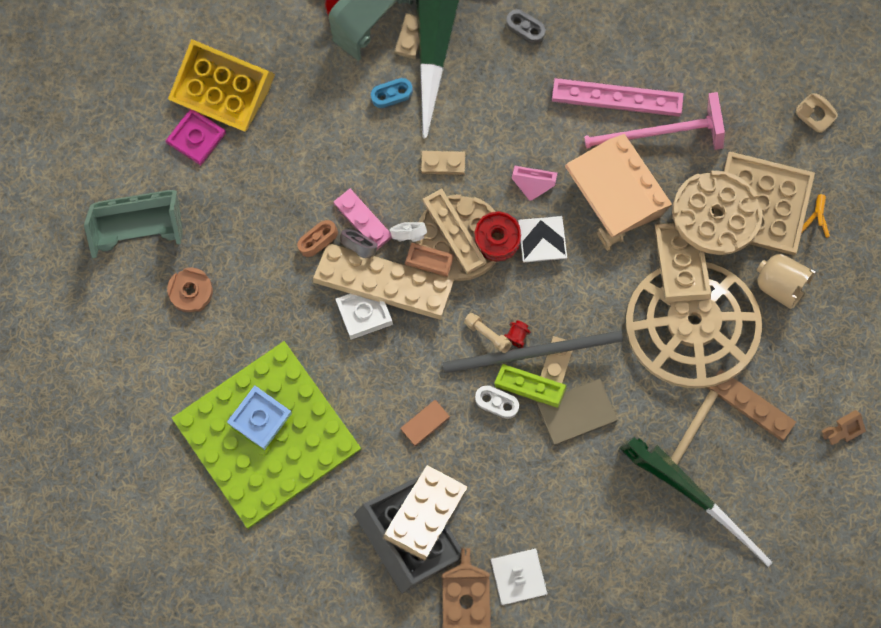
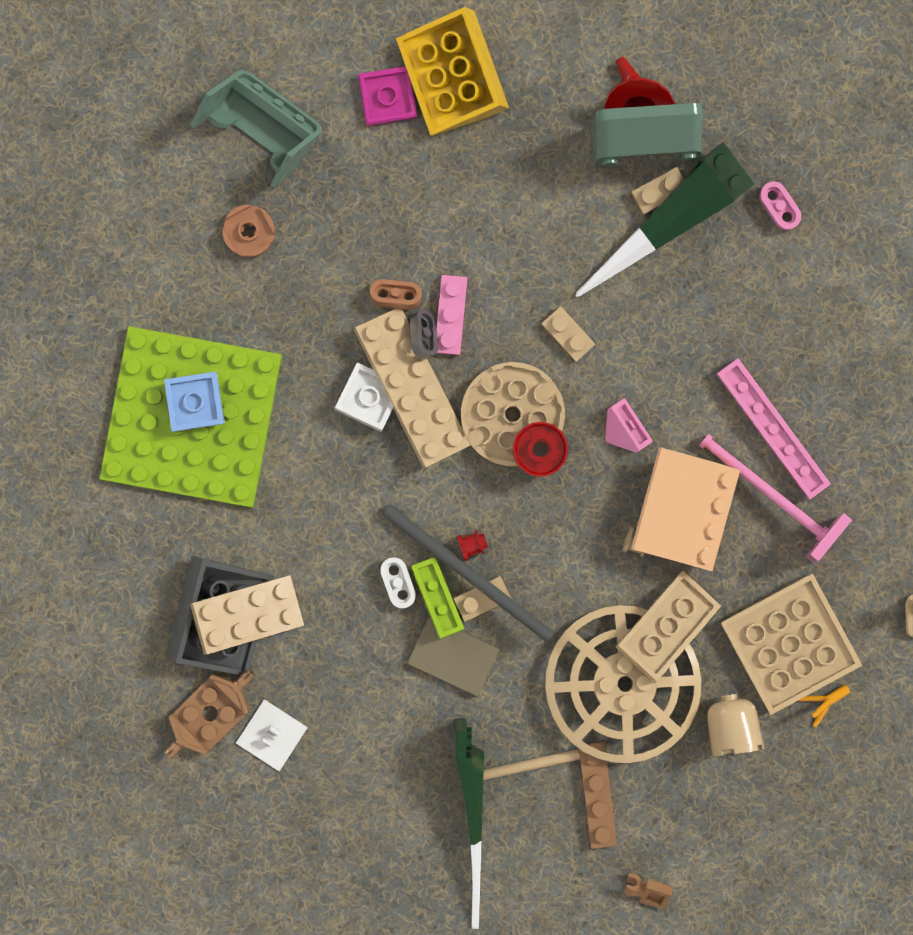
camera: 45 degrees right, 15 degrees up
dark azure plate [371,78,413,108] -> none
white plate [390,222,427,242] -> none
nougat tile [400,400,450,447] -> none
nougat tile [405,243,454,277] -> none
tan plate [423,189,486,274] -> none
tan bar [464,313,512,353] -> none
flat silver plate [506,9,545,43] -> none
piece [518,216,567,263] -> none
tan plate [672,171,763,255] -> none

